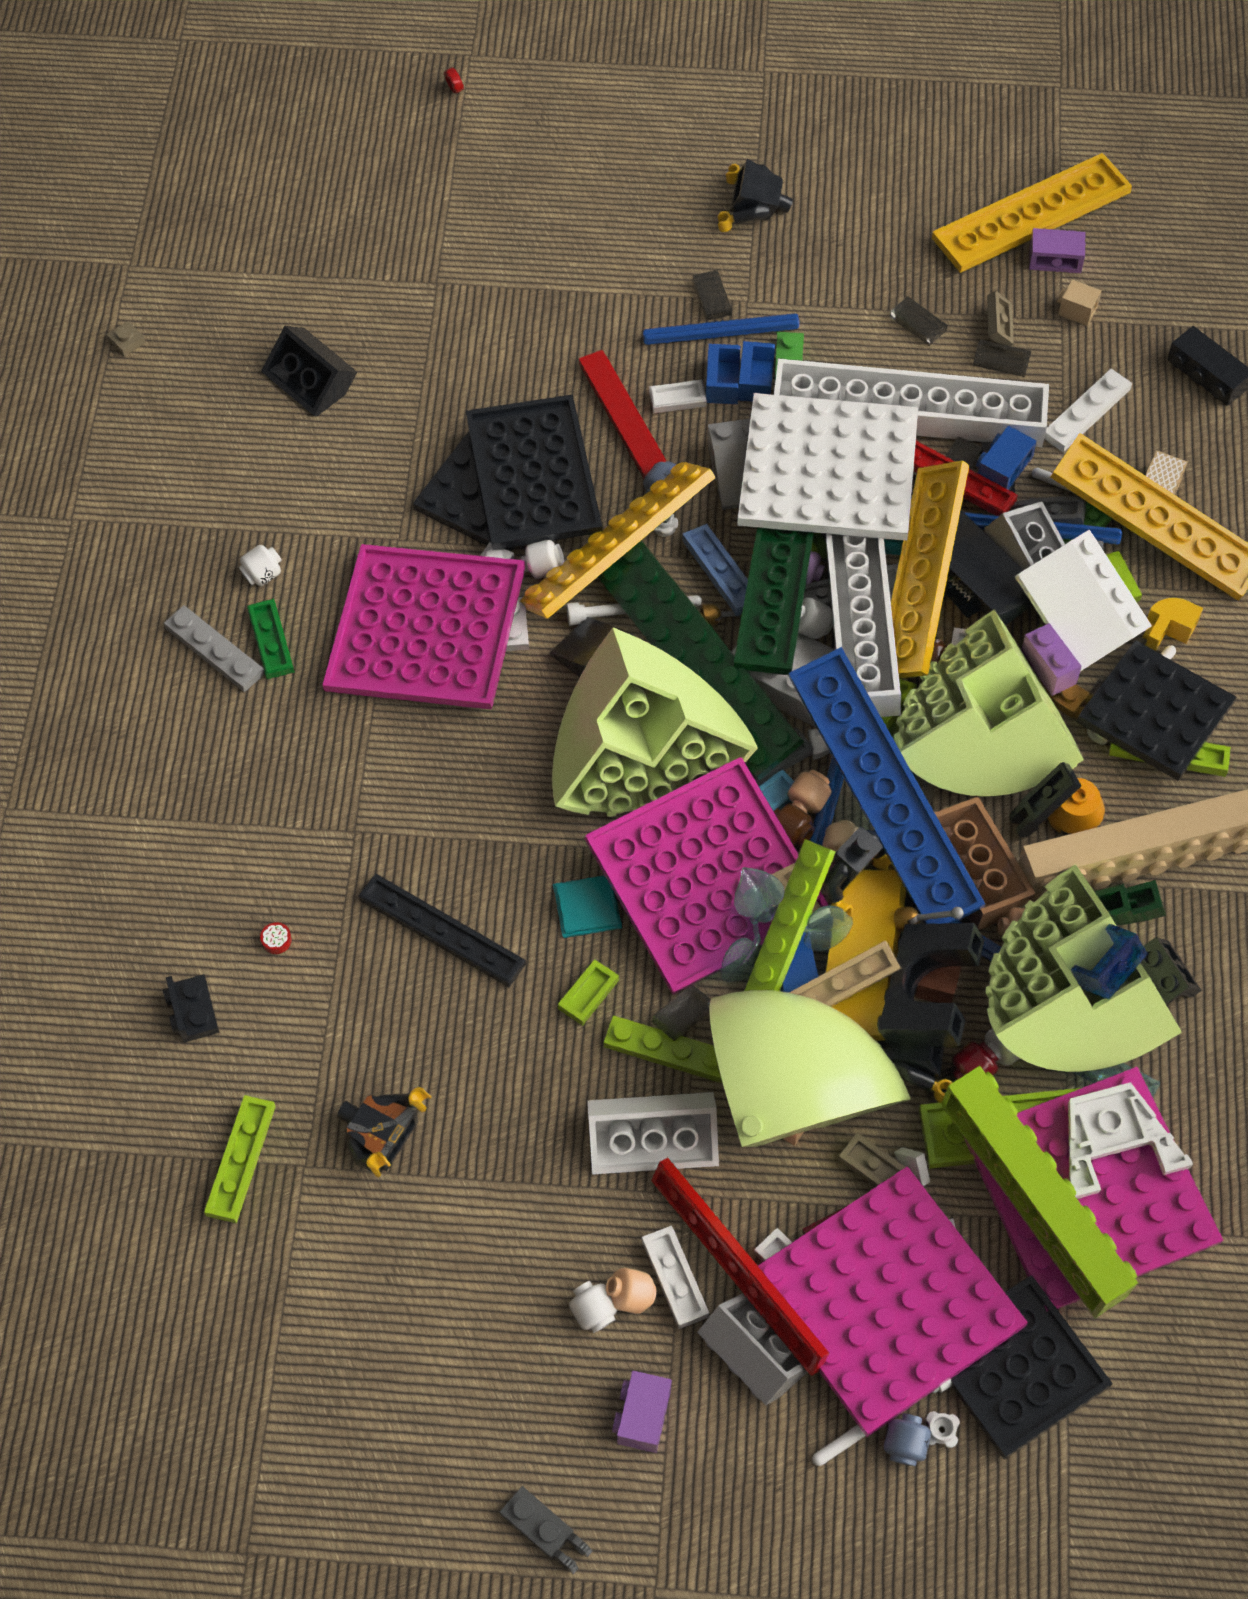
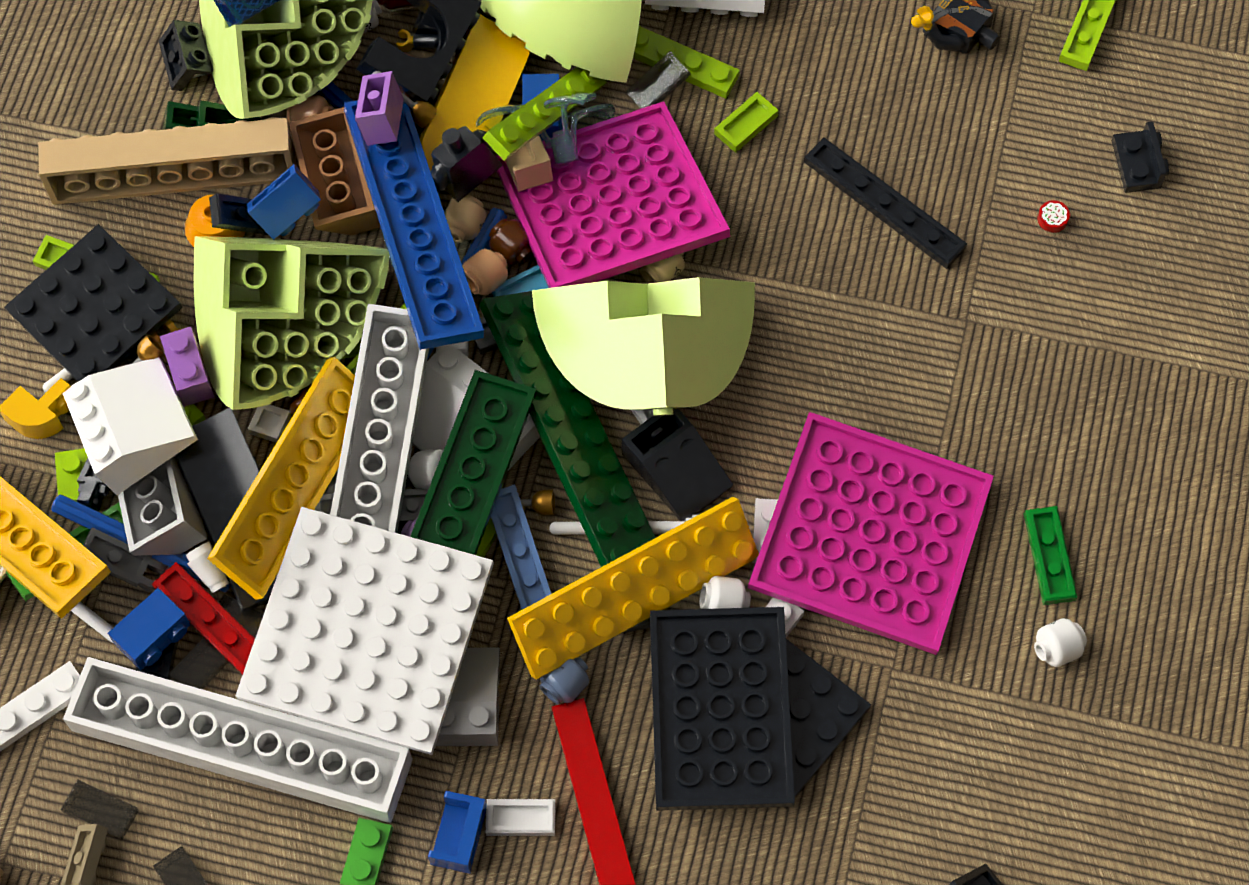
camera: 170 degrees left, 5 degrees up
light grey plate [164,605,265,693] -> none
teal piece [553,875,622,938] -> none
blue panel [738,341,775,402] -> none
tan plate [789,941,901,1007] -> none
none -> pearl gold hinge [132,335,165,364]
none -> white cone [186,542,229,593]
none -> blue brick [247,164,321,240]
none -> medium lavender brick [355,71,404,146]

